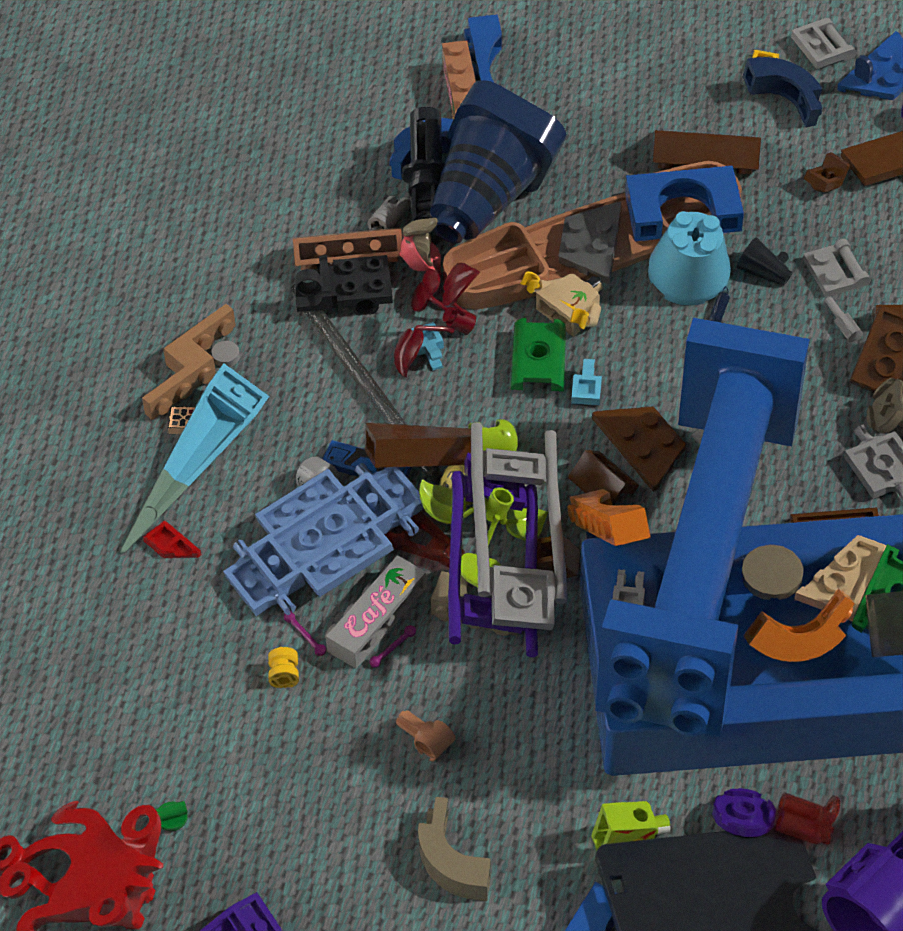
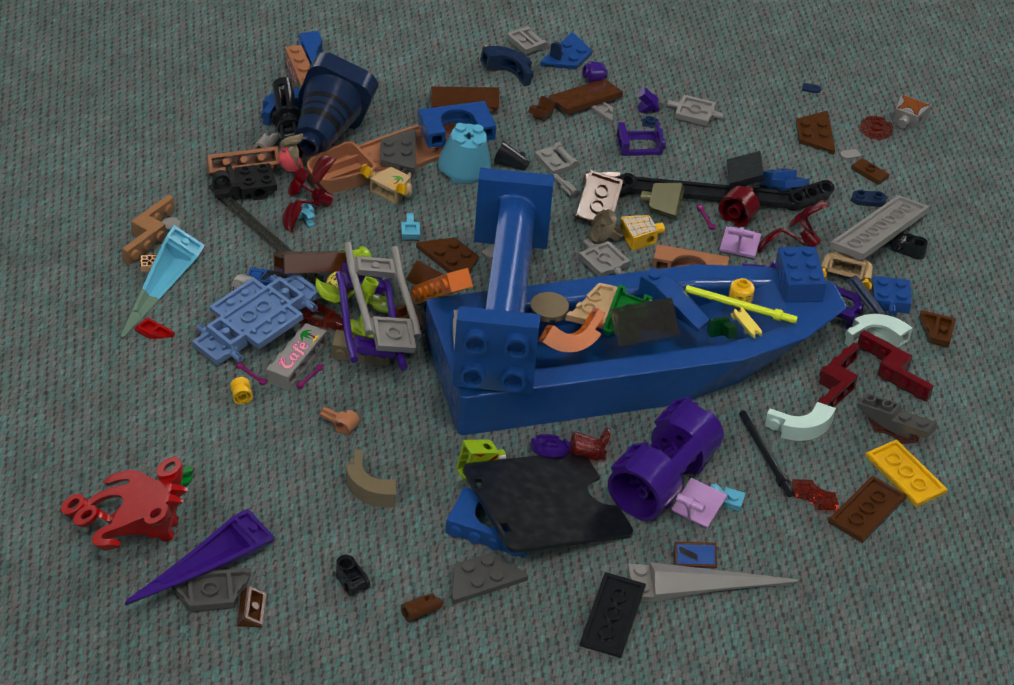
camera: 15 degrees left, 10 degrees down
green piece [510,318,566,392] -> none

